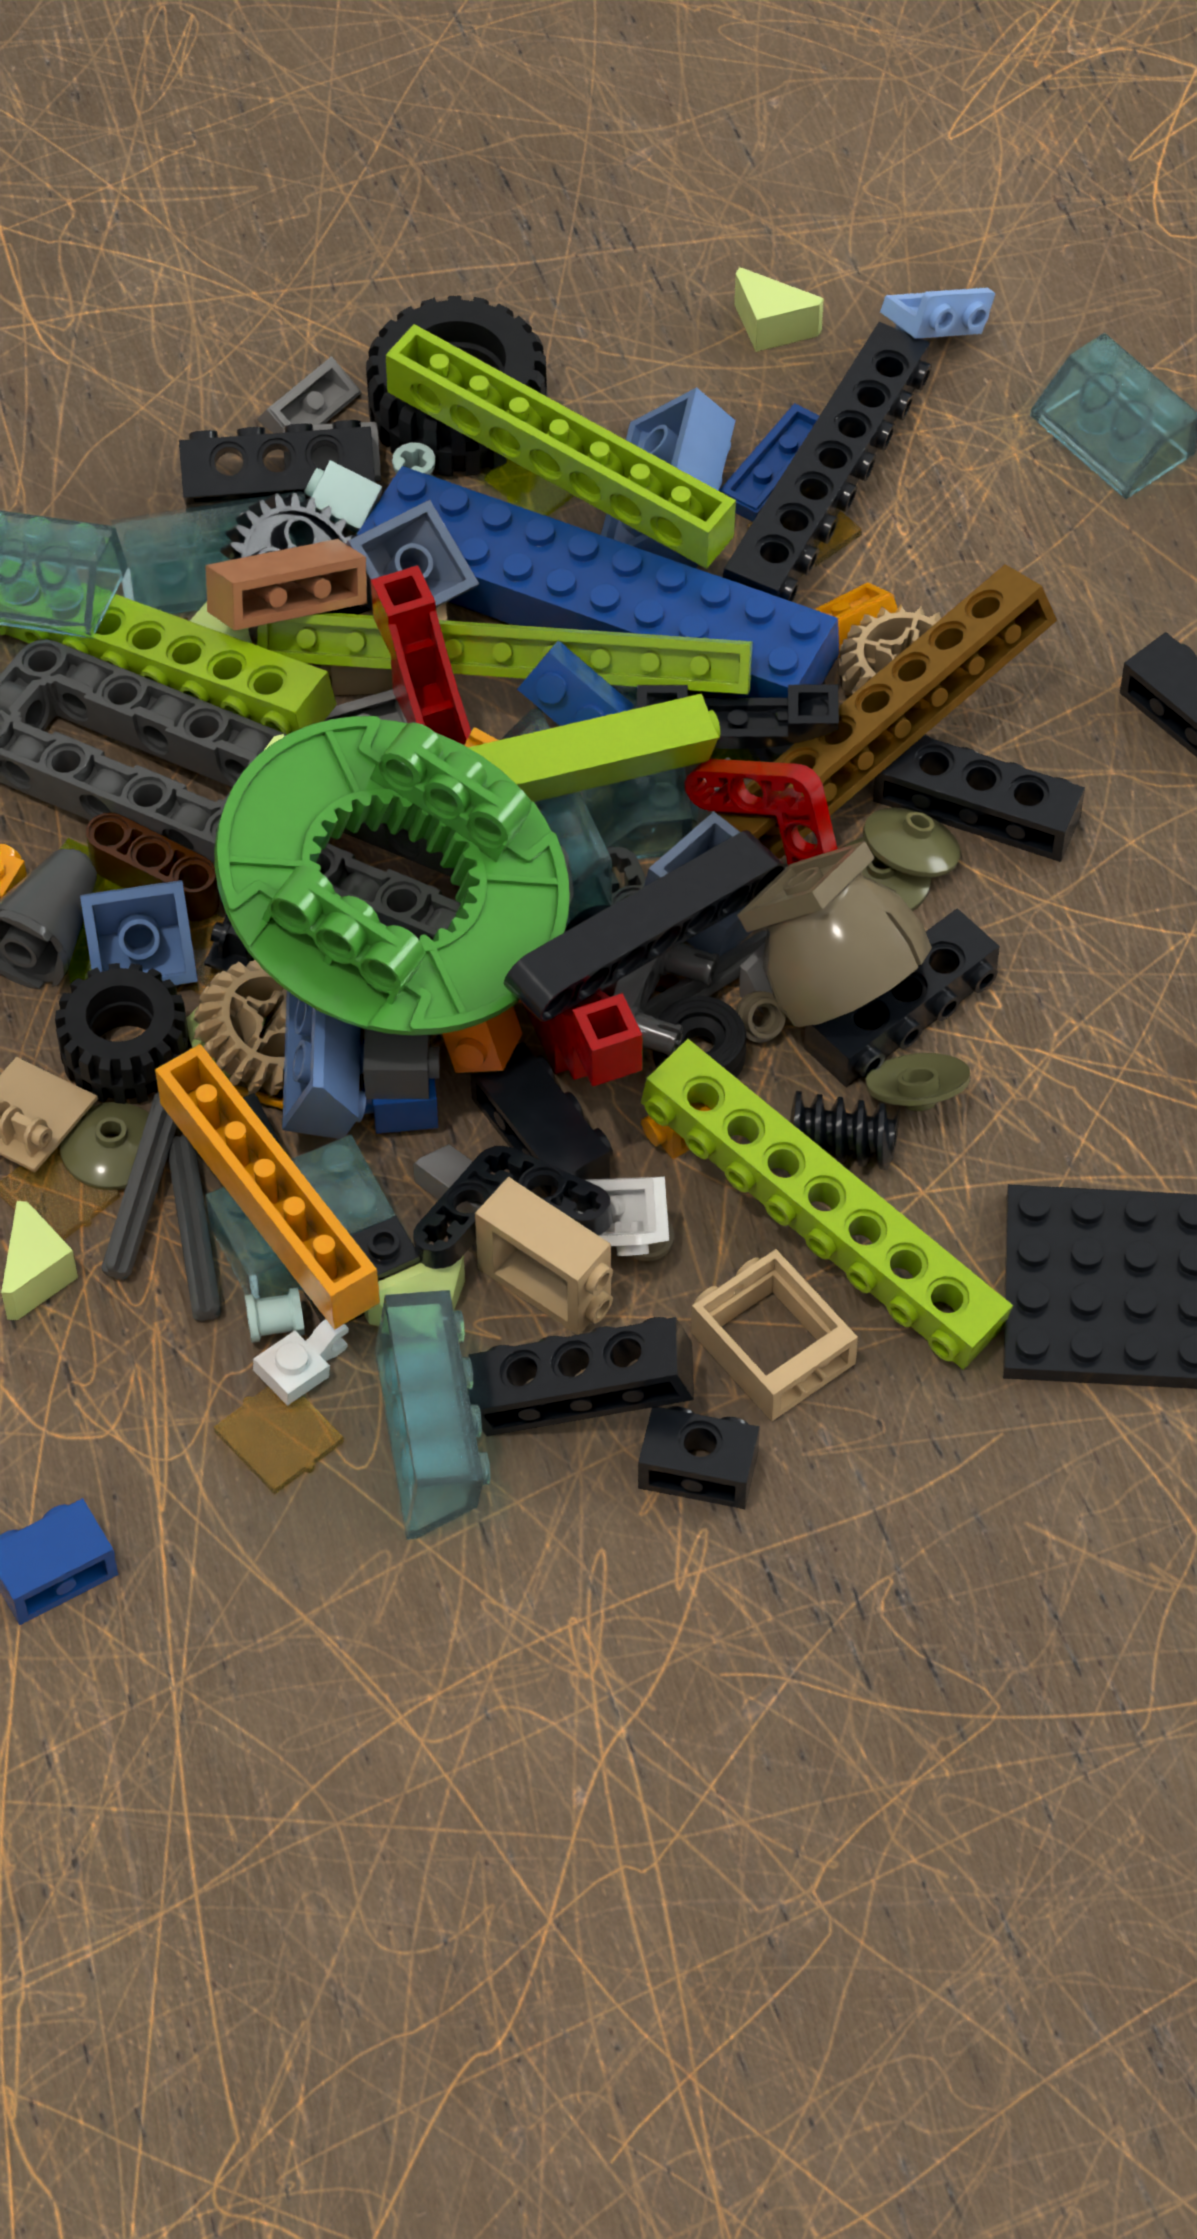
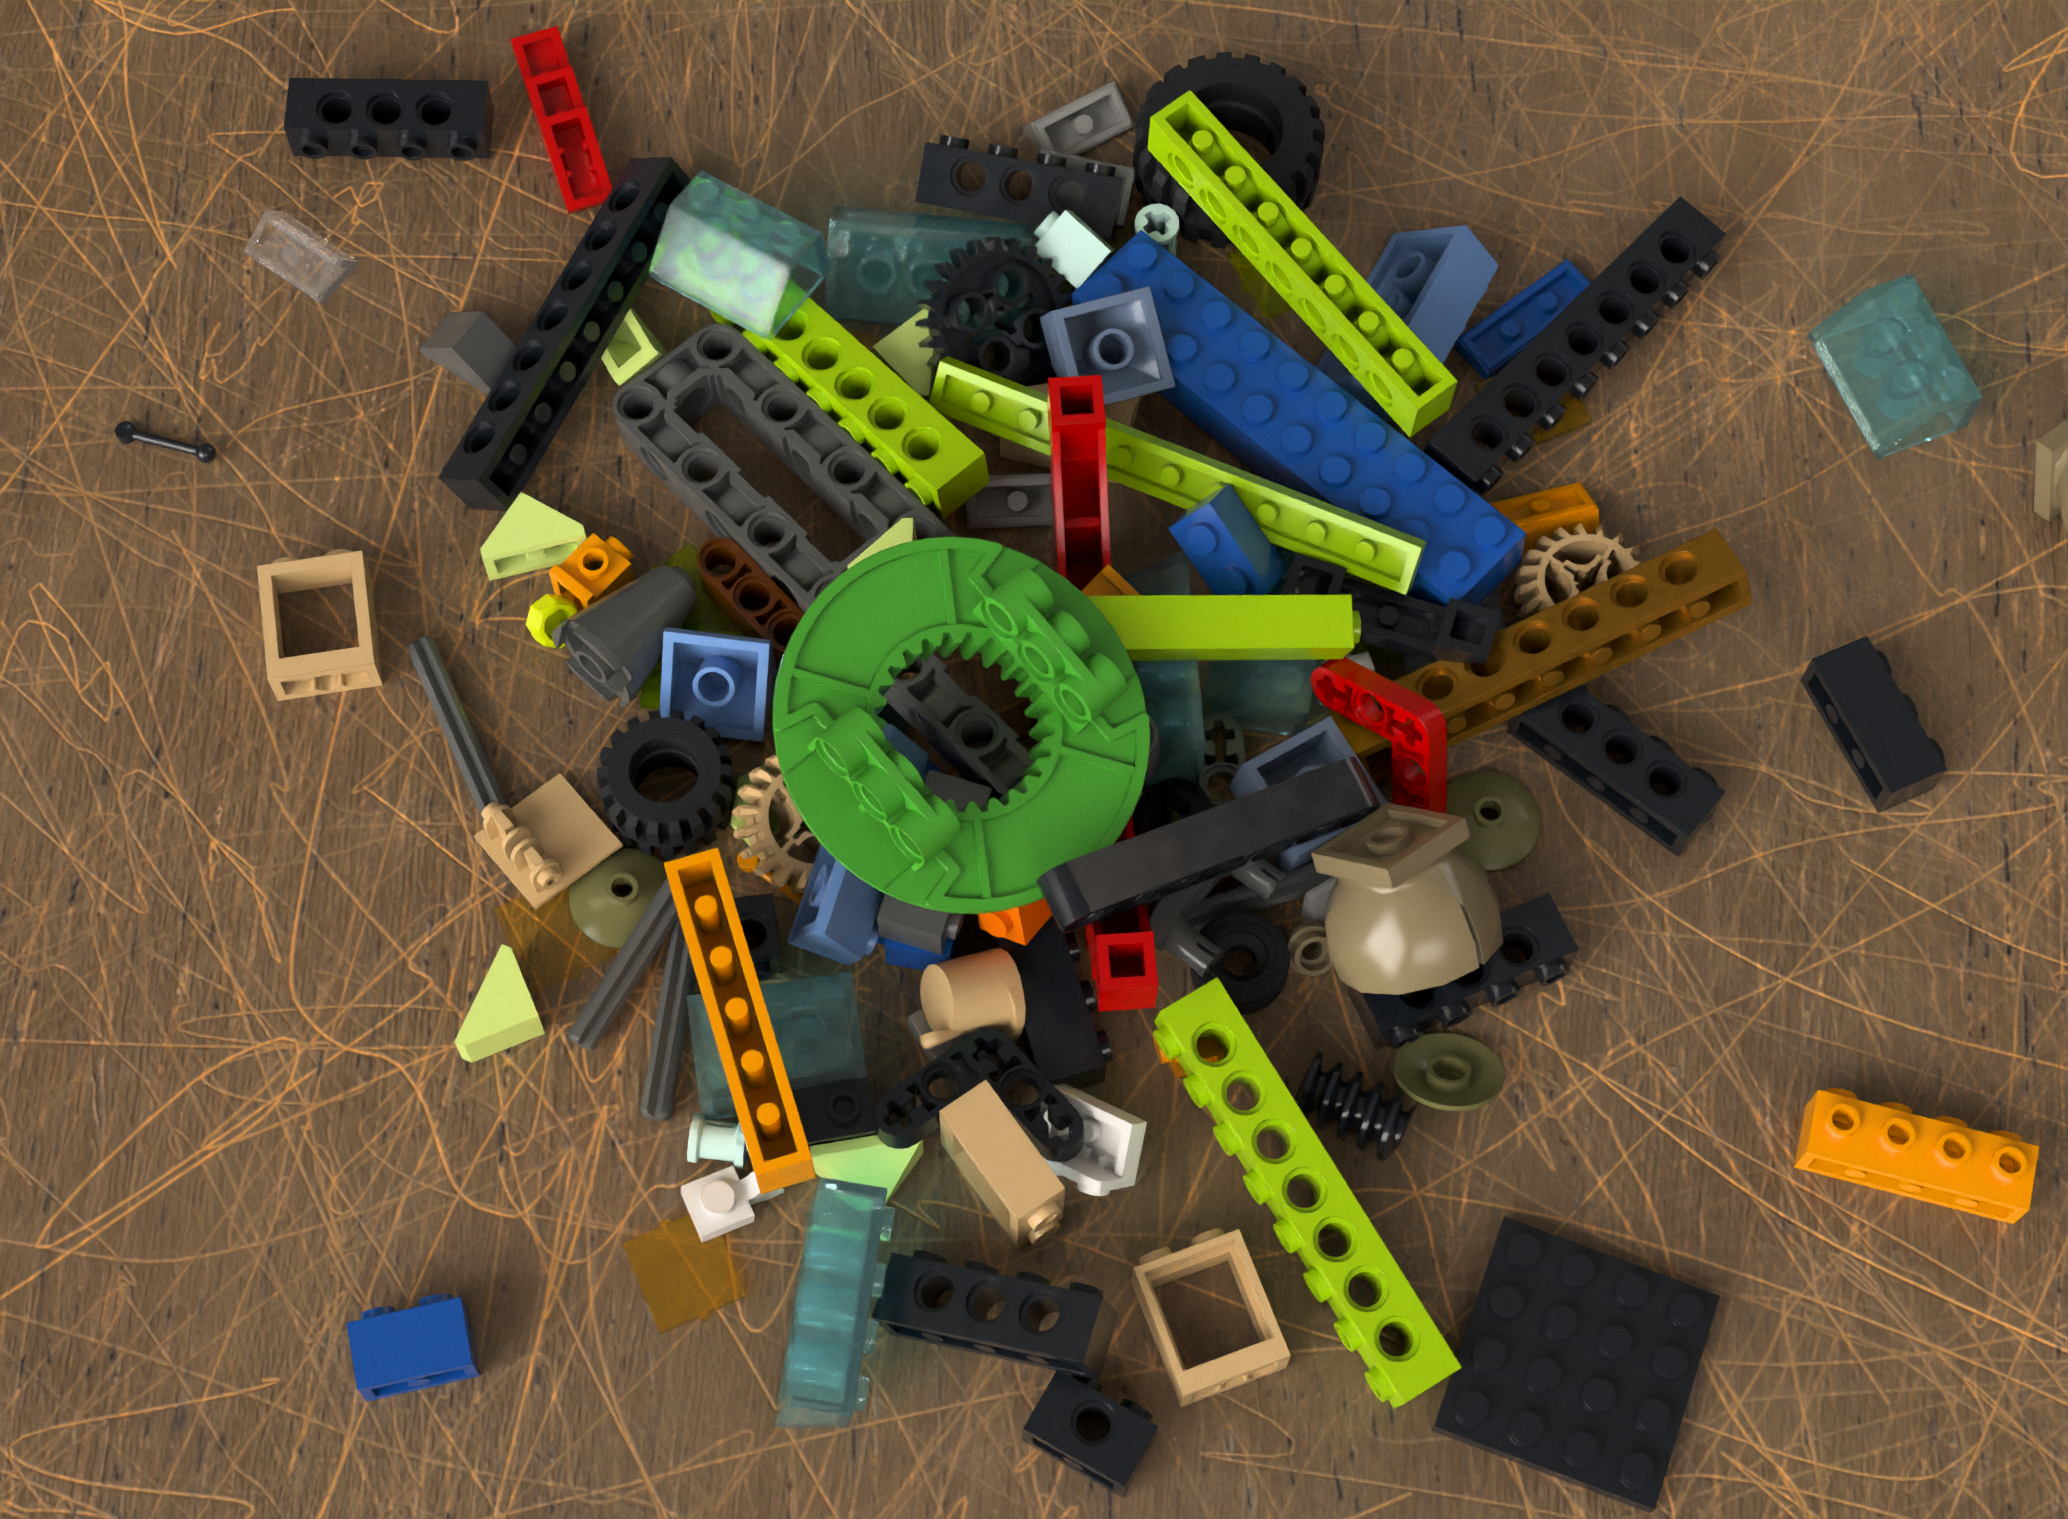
camera: 15 degrees right, 10 degrees up
nougat brick [206,539,367,631] -> none
yellowish green slope [735,267,824,352] -> none
olive dish [863,808,960,877] -> none
light blue bracket [880,288,995,339] -> none
none -> tan hat [919,947,1026,1049]

